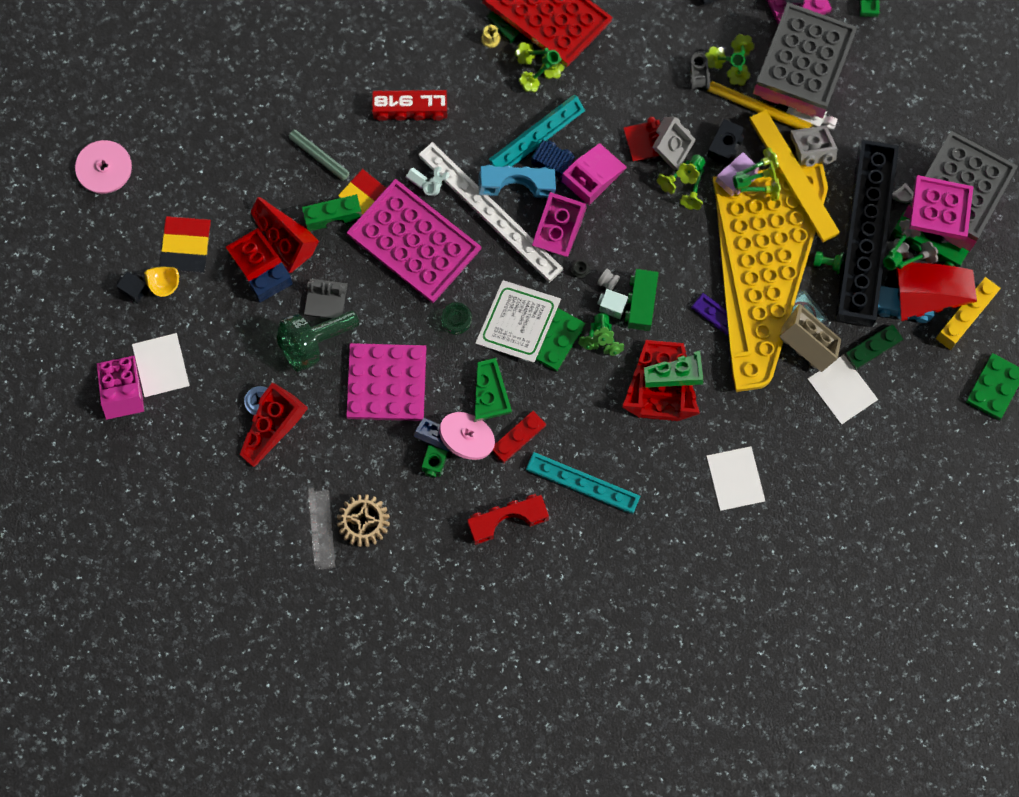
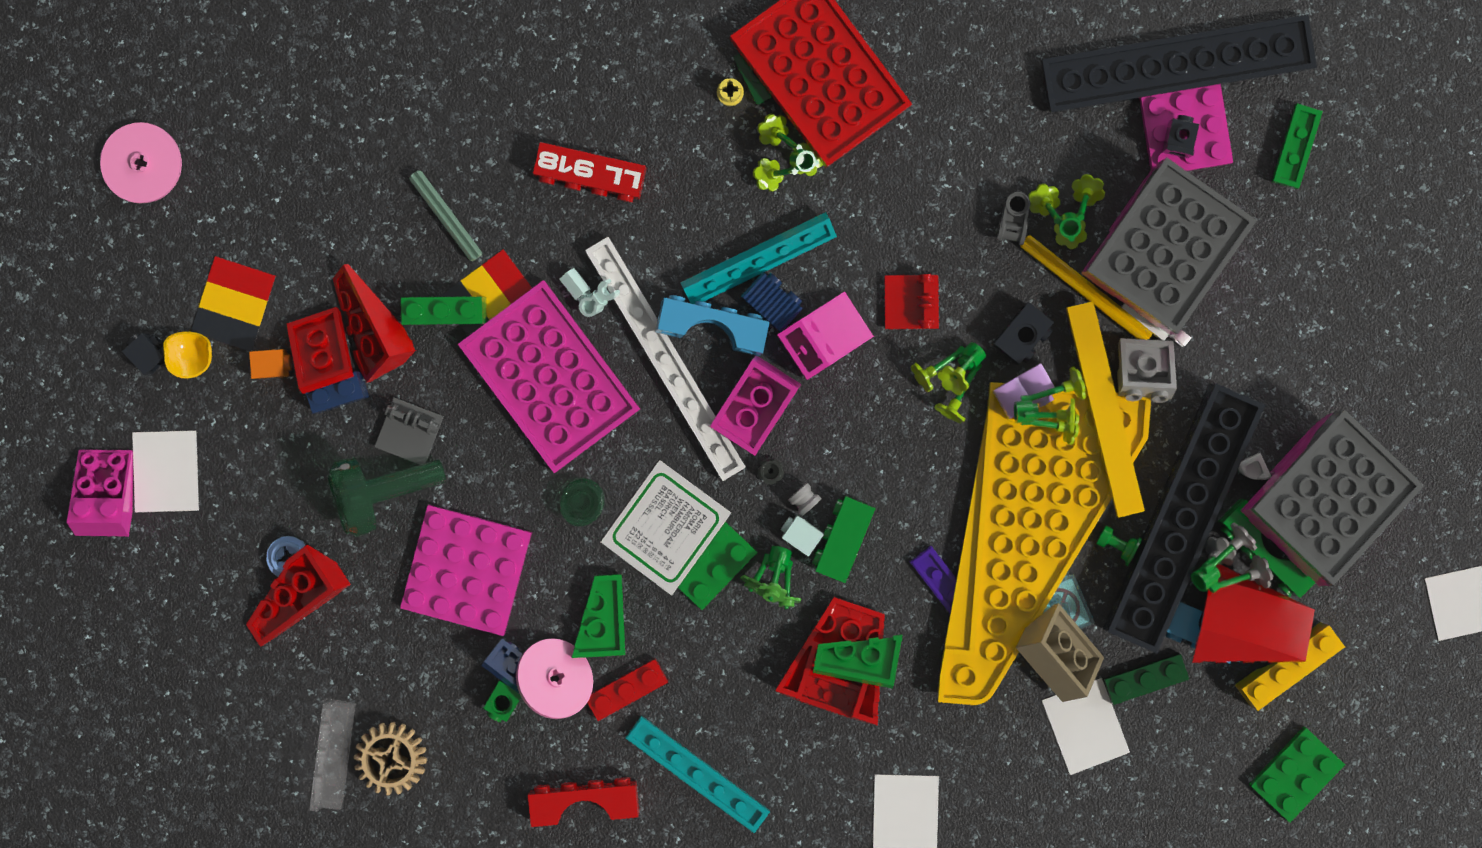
camera: 20 degrees right, 15 degrees up
light grey plate [652,116,696,170] -> none
dark pink plate [909,175,973,240] -> none
none -> orange brick [249,349,293,379]

